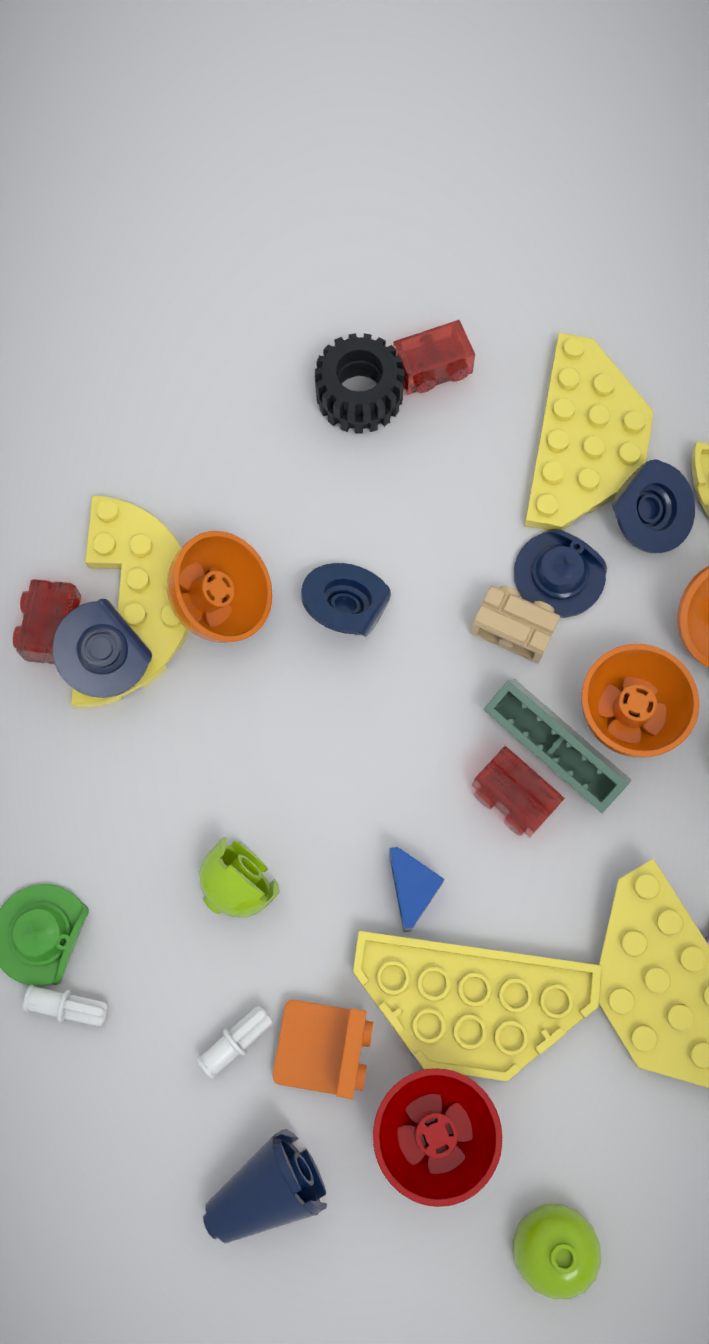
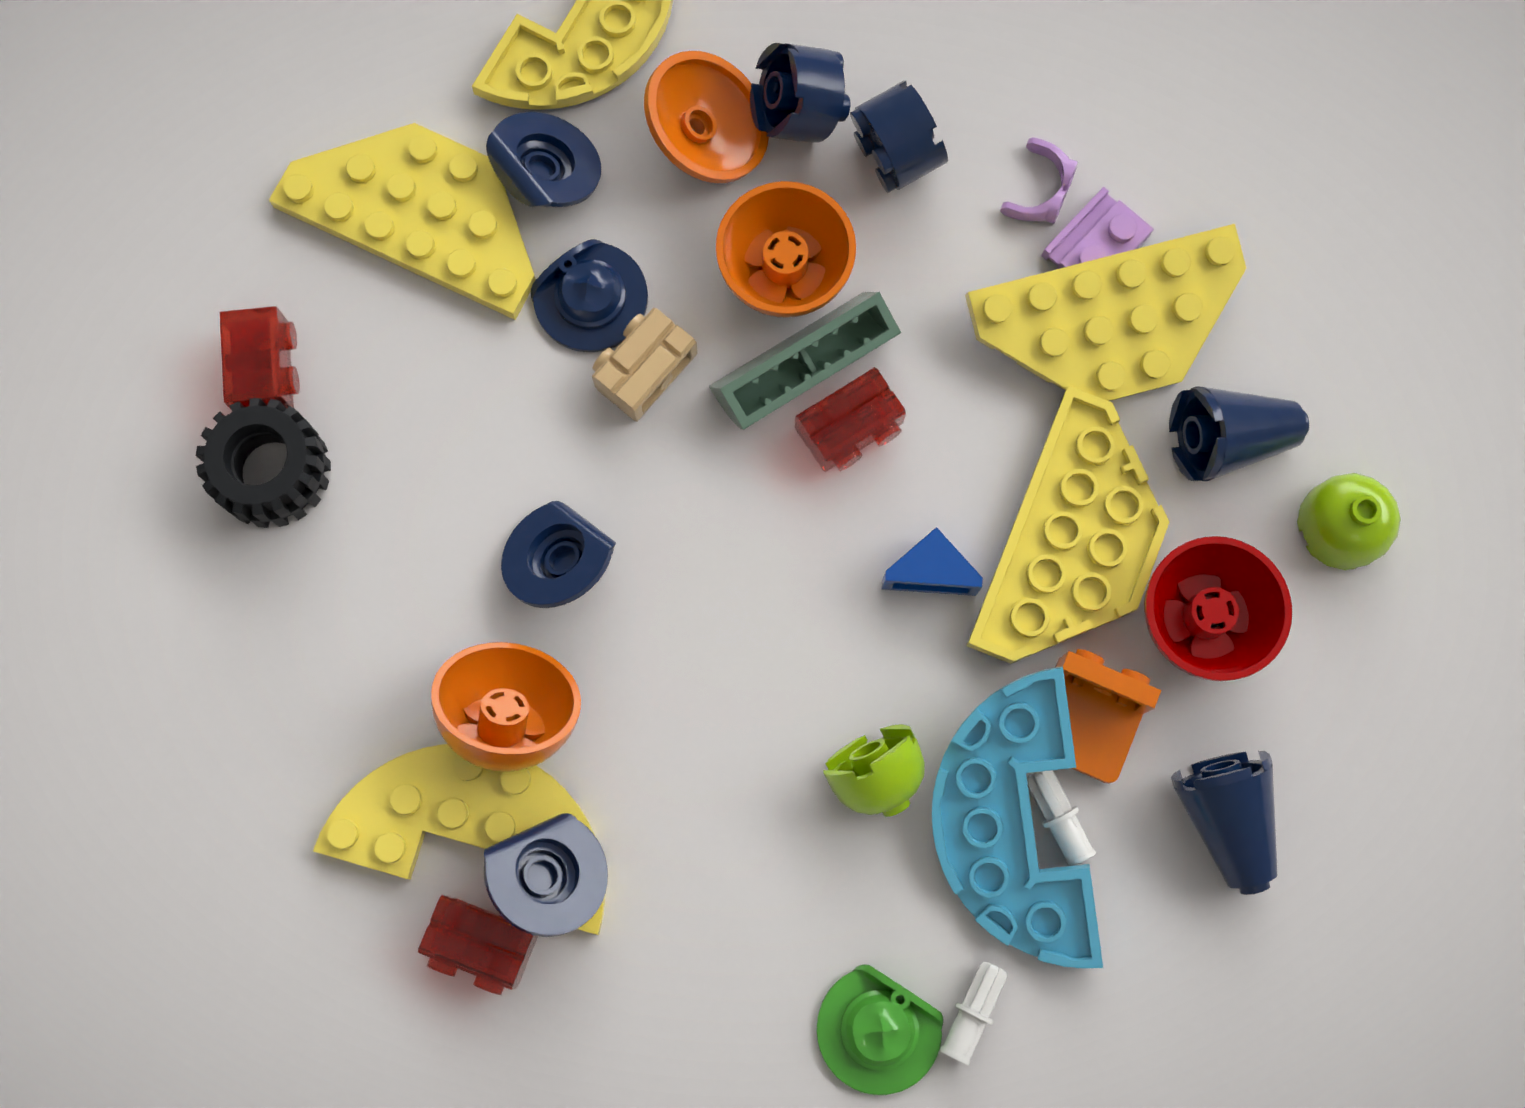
camera: 80 degrees left, 5 degrees up
none -> medium azure plate [932,666,1103,969]
none -> dark blue cone [1169,386,1309,481]

